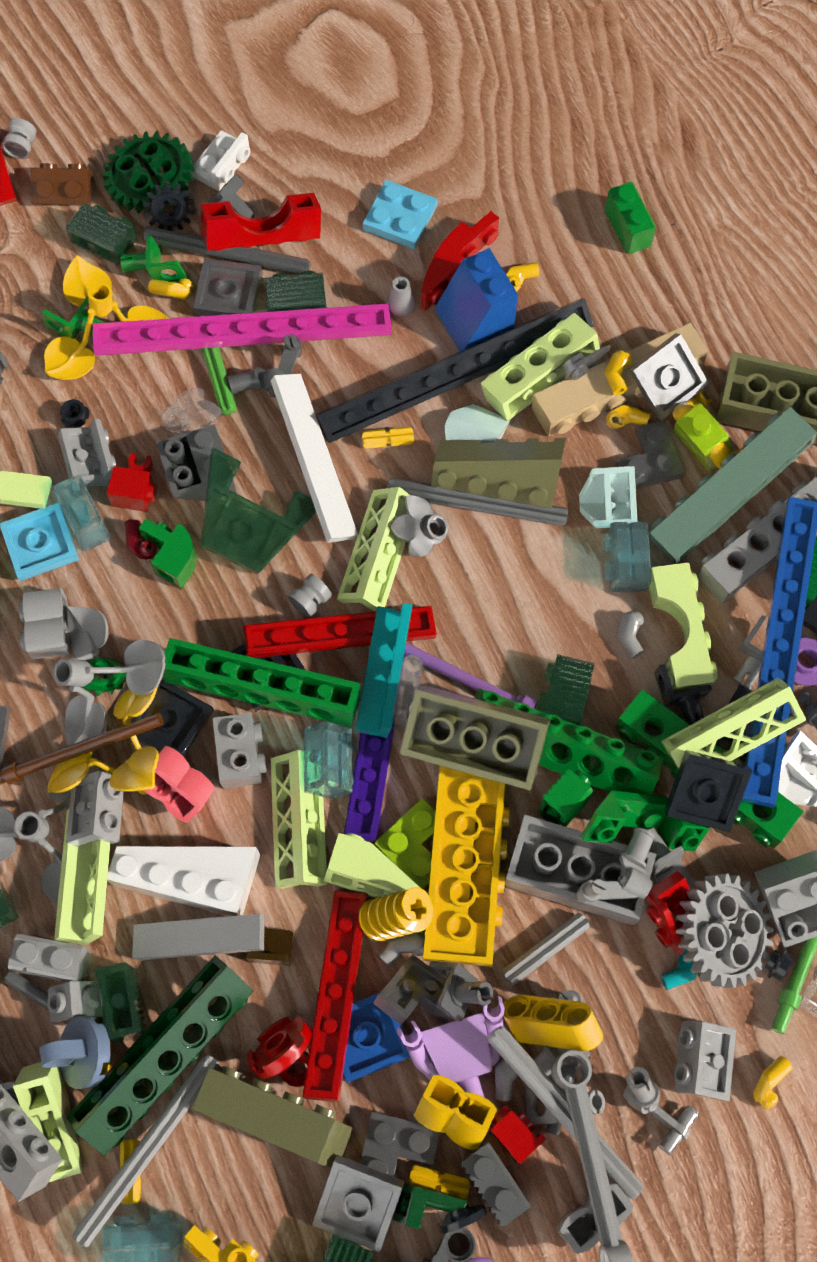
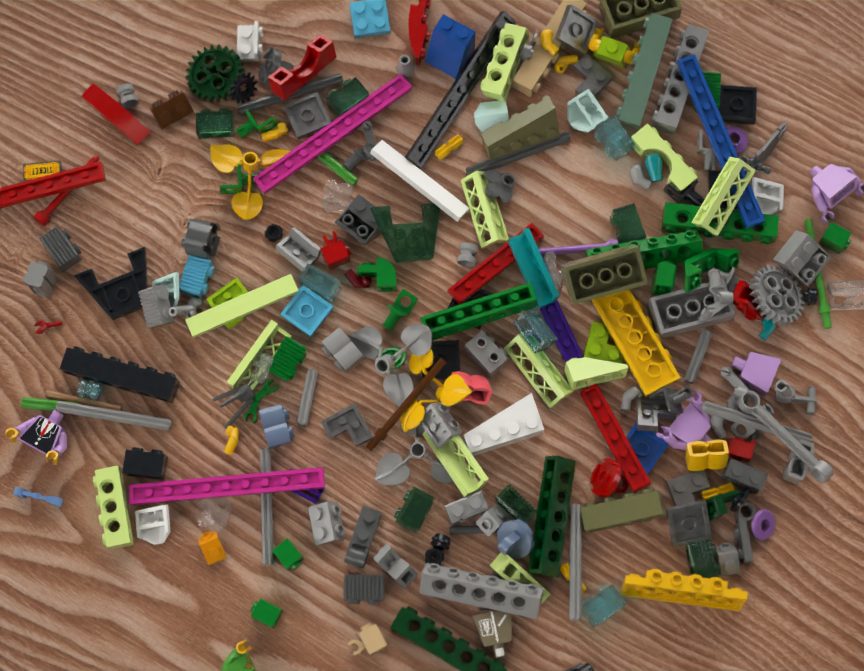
camera: 30 degrees left, 5 degrees up
light grey tile [132,914,264,961] -> none
dark brown panel [246,925,294,966] -> none
yellow piece [359,887,433,941] -> none
yellow beam [503,995,603,1051] -> none
yellow arm [506,262,539,292] -> none
black plate [664,750,753,832] -> none
light grey bracket [674,1021,736,1101] -> none
yellow arm [753,1056,792,1109] -> none
none -> green bracket [382,289,418,331]
none -> teal cone [644,154,663,182]
none -> lavender torso [731,352,781,397]

